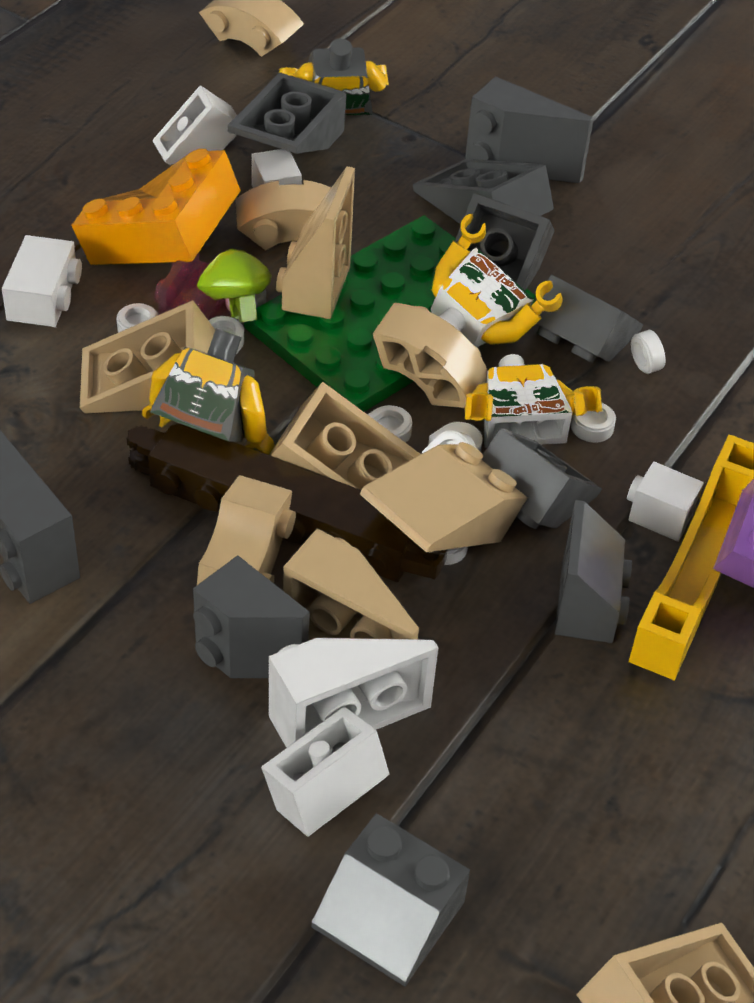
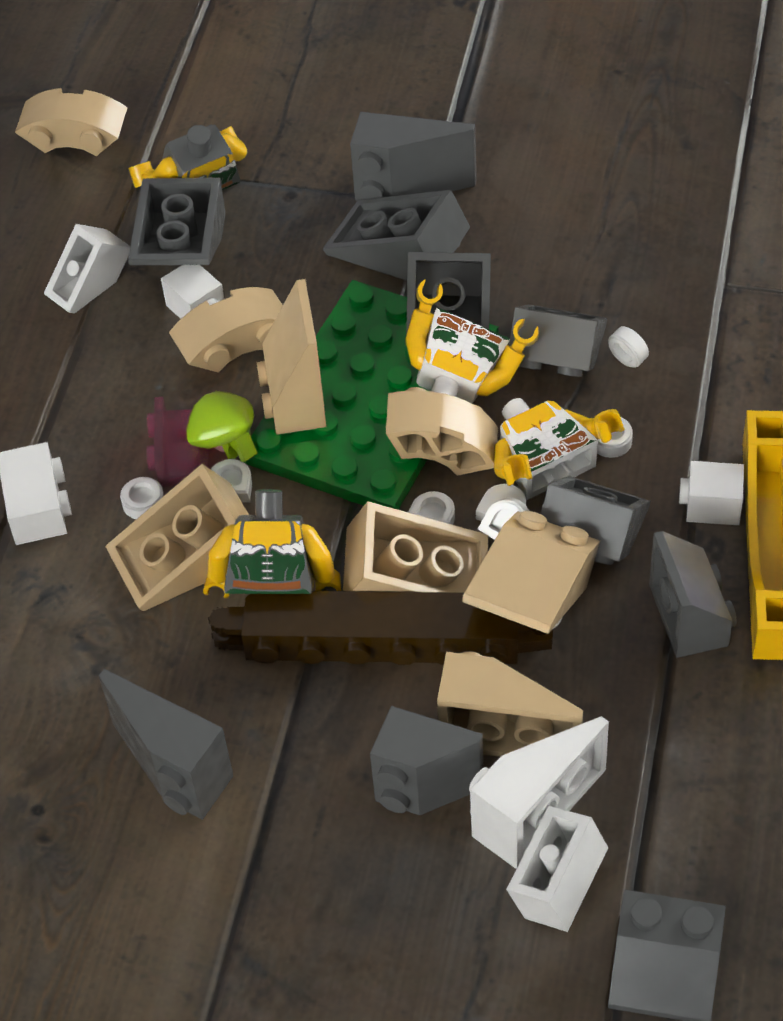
camera: 15 degrees left, 5 degrees up
light orange slope [71,149,241,265] -> none
tan brick [197,475,296,585] -> none

